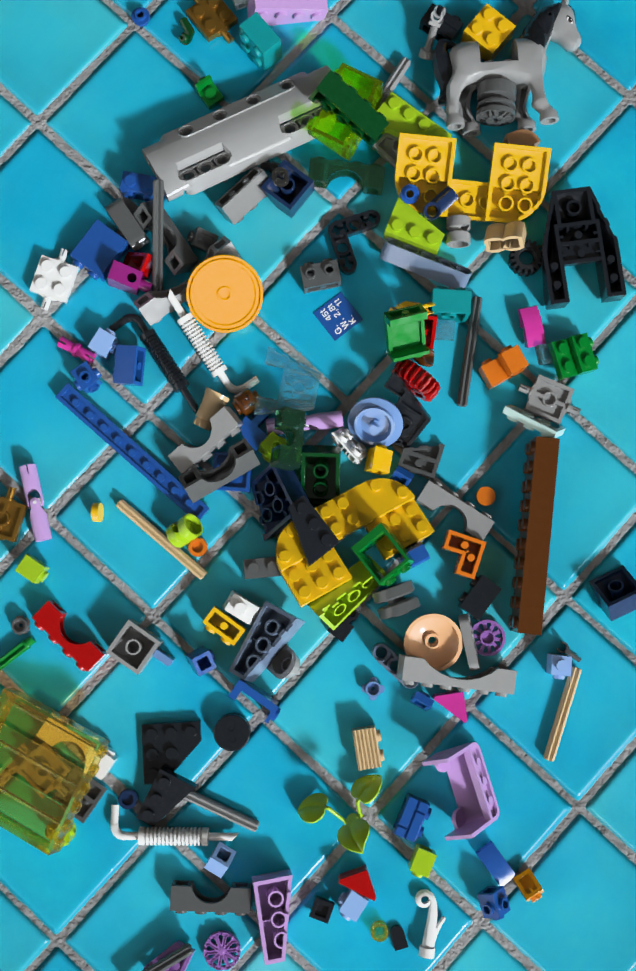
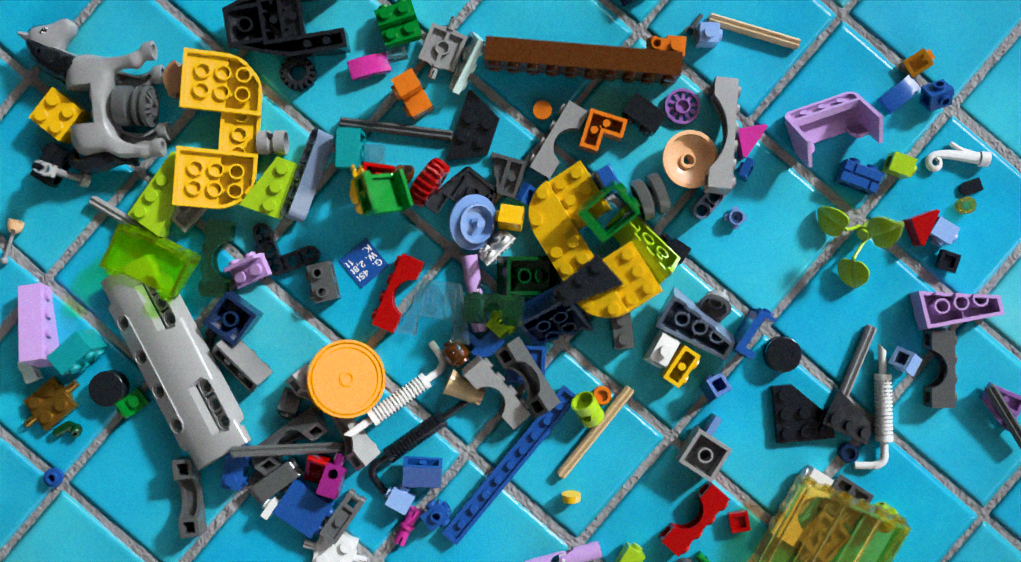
camera: 90 degrees left, 5 degrees up
medium lavender wheel [203,930,241,970] -> none
clear smoke bush [272,167,289,187] -> none
dark green wedge [308,70,389,145] -> none
tan brick [352,725,385,771] -> none
blue plate [400,184,419,204] -> none
dark blue piece [422,185,459,221] -> none
light grey beam [458,613,480,671] -> none
tan brick [484,221,527,253] -> none
none -> black head [89,370,130,407]
none -> dark grey arch [172,455,207,539]
none -> lavender bracket [223,252,272,289]
none -> white plate [260,496,281,520]
none -> dark grey plate [319,488,367,545]
none -> red arch [371,253,425,333]
none -> black wing [446,90,500,161]
none -> orange brick [646,35,686,59]
none -> red plate [727,510,751,533]

